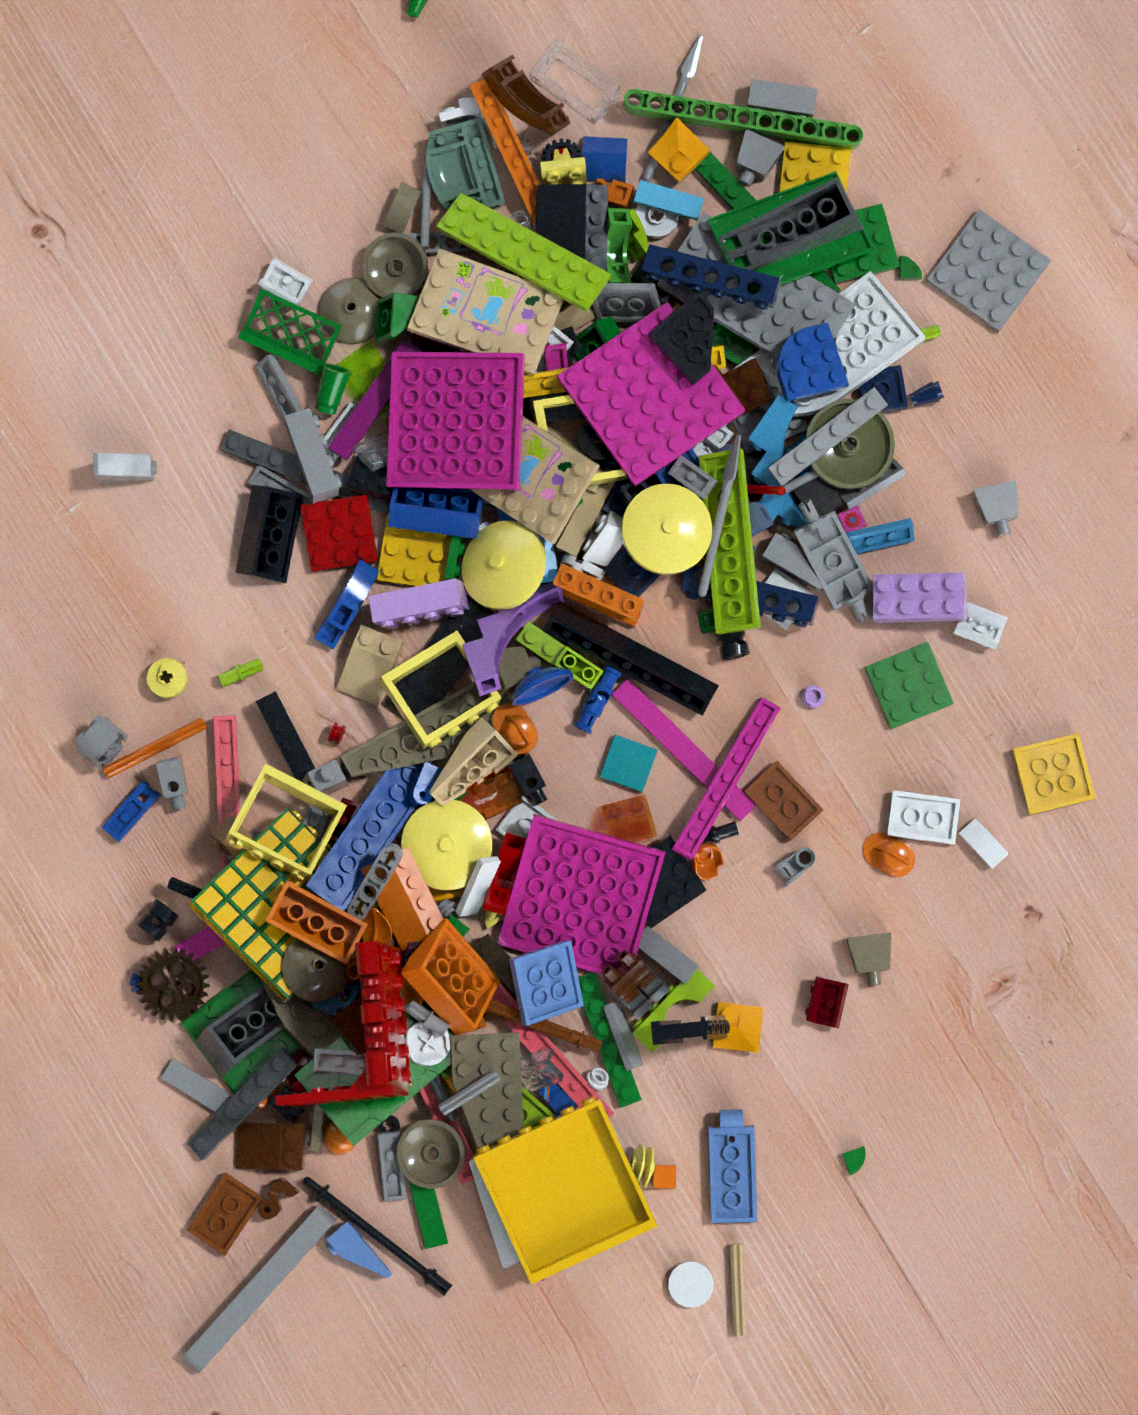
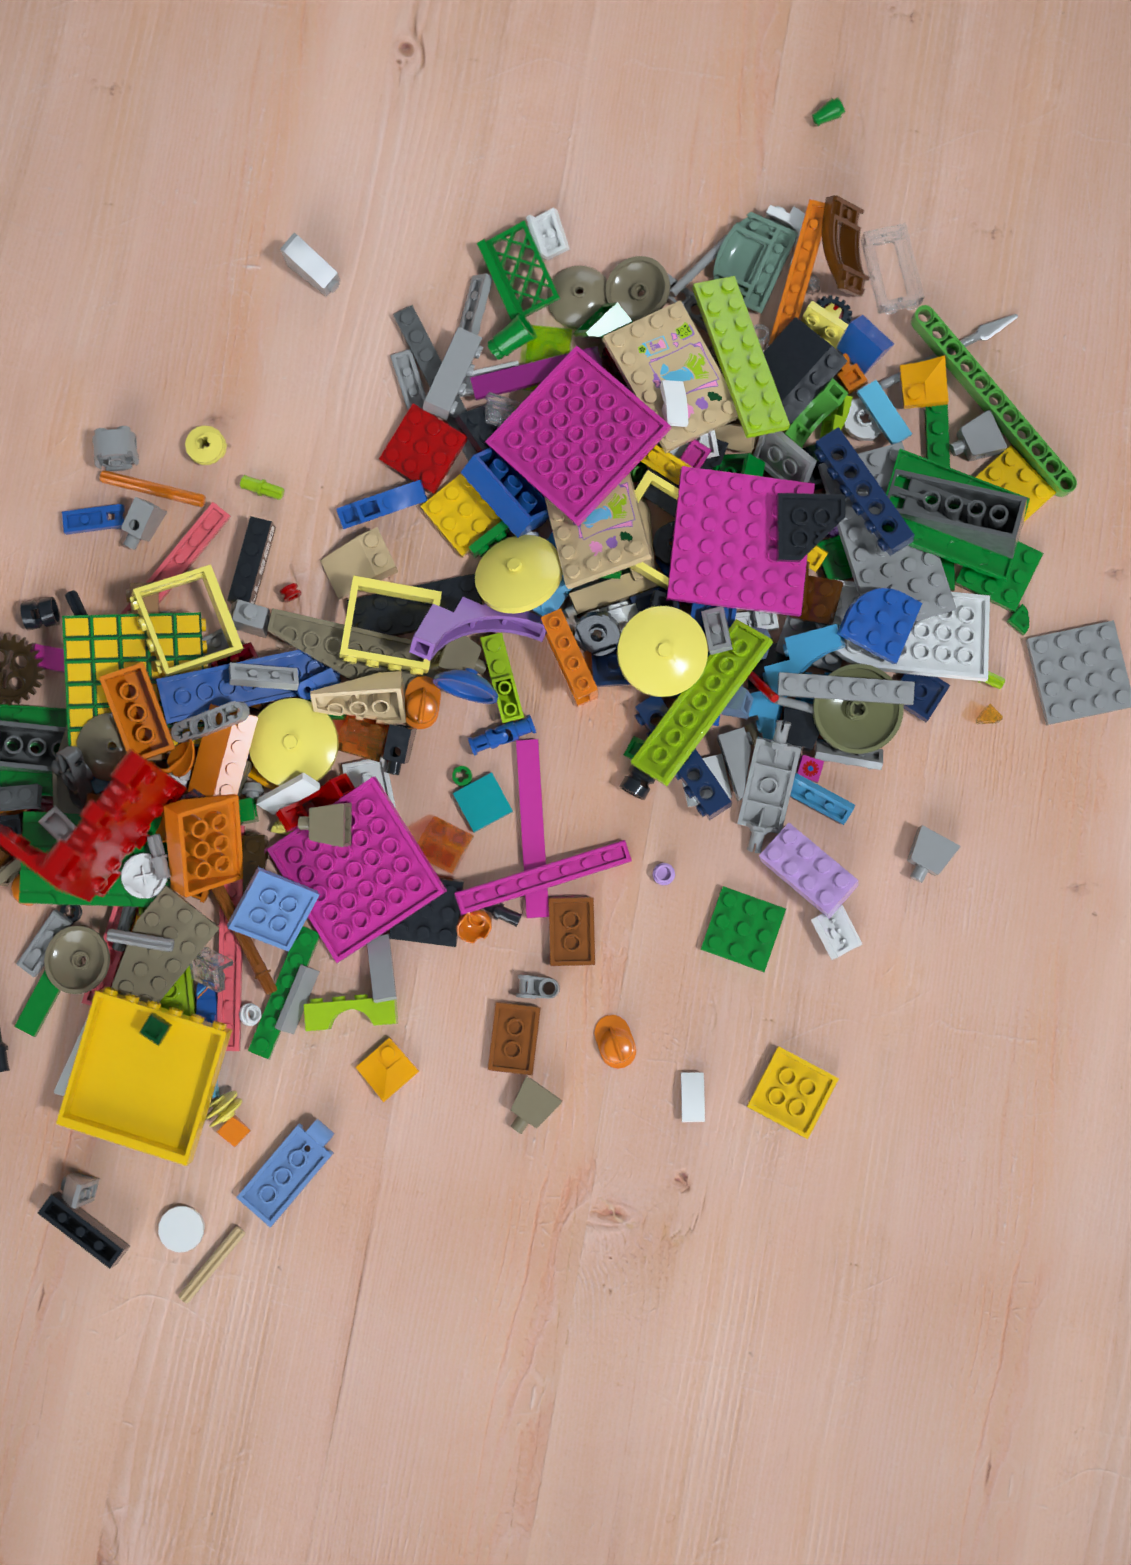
camera: 45 degrees right, 0 degrees up
black slope [235,485,303,583] -> none
lavender brick [368,578,470,630] -> none
dark tan slope [383,182,422,233] -> none
black brick [543,601,719,716] -> none
reddish brown hips [601,949,670,1020] -> none
black fence [651,1015,730,1045] -> none
light grey piece [698,435,741,597] -> none
light grey brick [747,79,817,118] -> none
dark red bracket [805,976,849,1029] -> none
green tile [842,1146,866,1176] -> none
white plate [887,790,961,845] -> none
dark blue cone [909,381,944,407] -> none
none -> black brick [38,1191,130,1269]
none -> dark grey piece [51,746,94,810]
none -> light grey slope [61,1172,100,1209]
none -> dark green tile [139,1013,172,1046]
none -> light grey plate [229,663,299,691]
none -> dark tan torso [298,802,352,847]
none -> green bush [452,766,473,787]
none -> dark orange plate [488,1002,541,1076]
none -> plate [575,611,621,656]
none -> white slope [659,380,688,427]
none -> clear yellow slope [975,703,1003,724]

